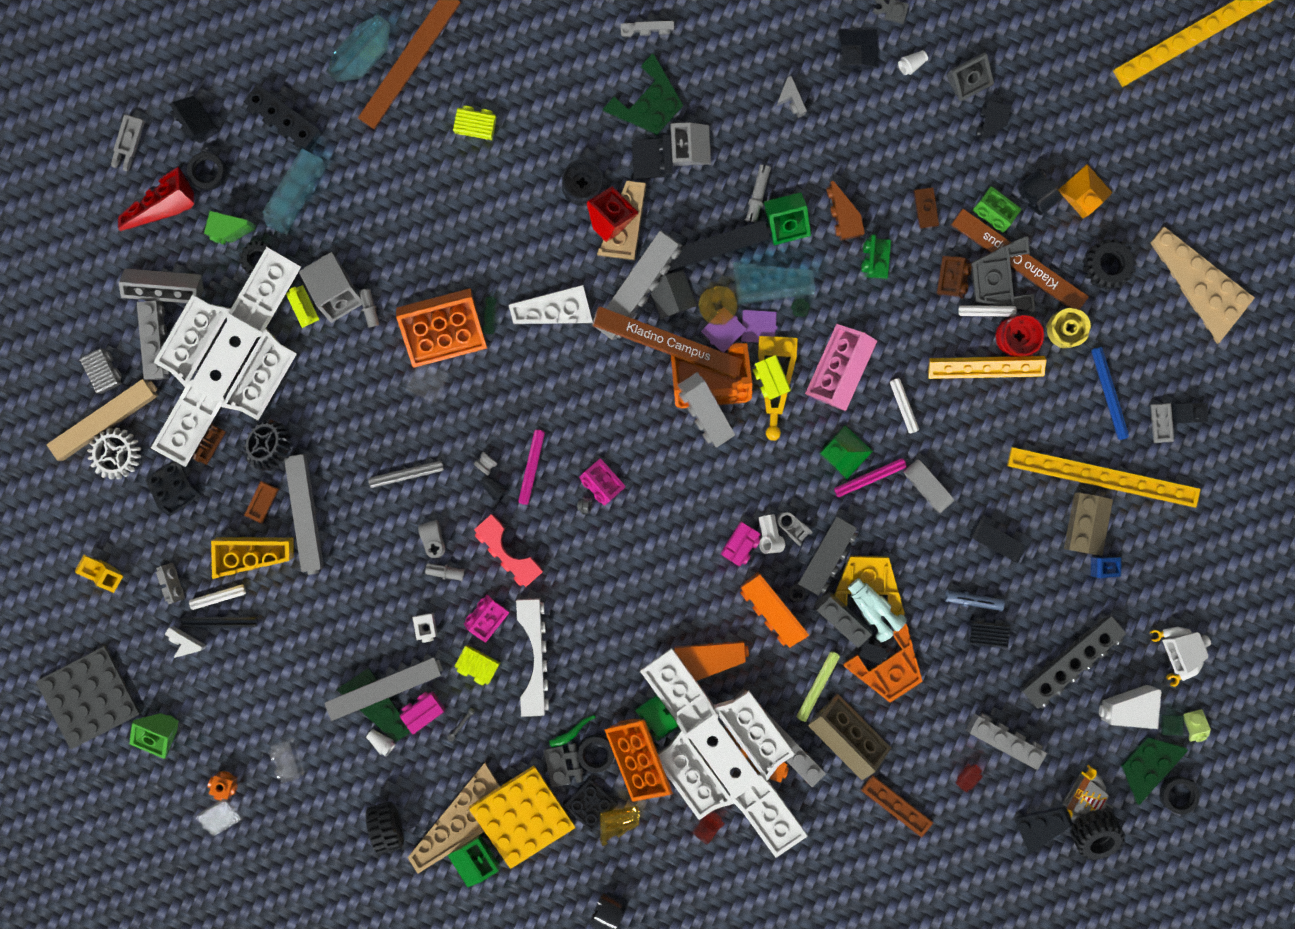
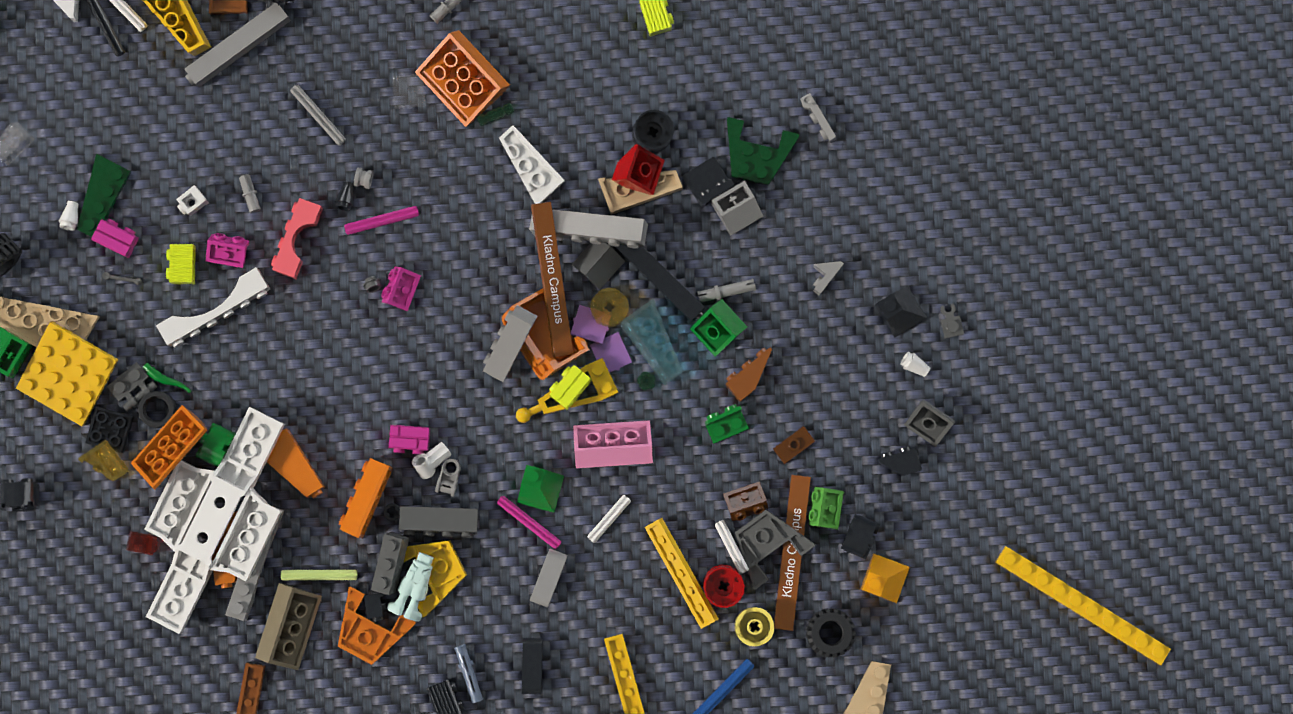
camera: 60 degrees right, 5 degrees down
light grey brick [324,658,443,721] -> none
light grey piece [418,520,445,558] -> none

